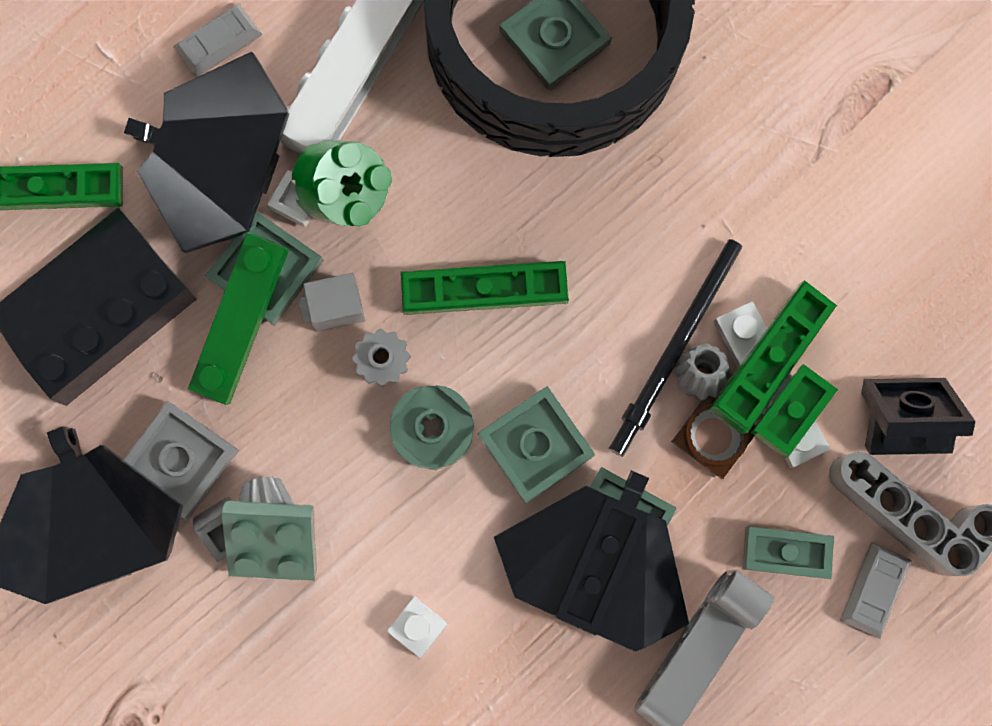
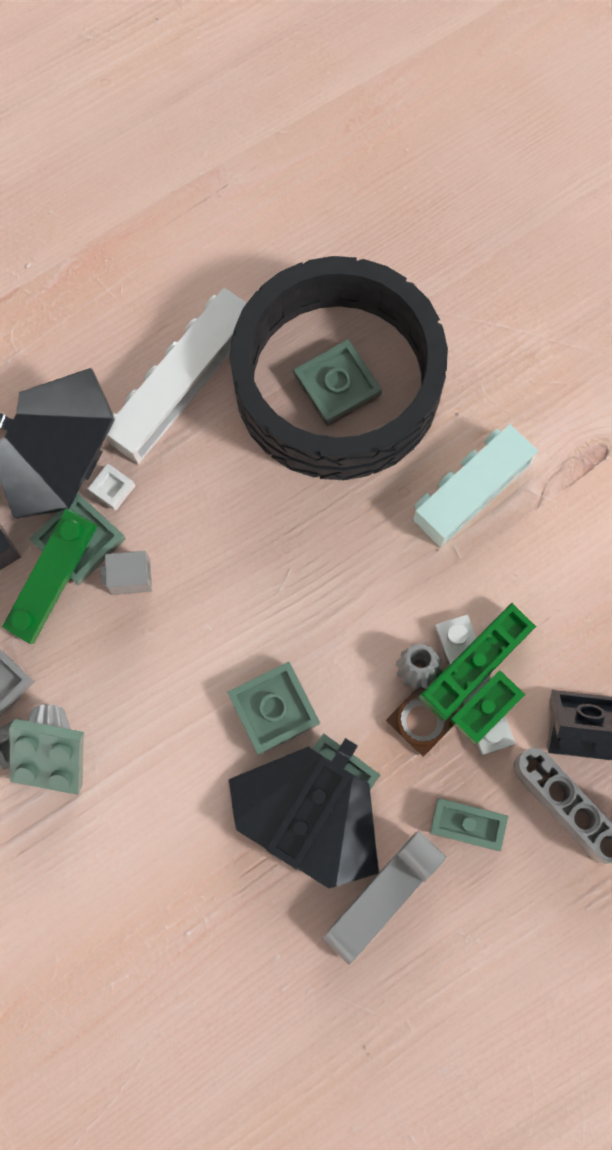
camera: 15 degrees right, 5 degrees down
light grey tile [173,3,262,78] -> none
brick [292,140,392,227] -> none
light grey piece [352,328,411,387] -> none
white plate [387,597,448,659] -> none
sand green plate [390,385,474,471] -> none
green plate [400,261,569,315] -> none
black bar [609,239,743,457] -> none
light grey tile [840,542,911,639] -> none
none -> light aqua brick [413,424,538,548]

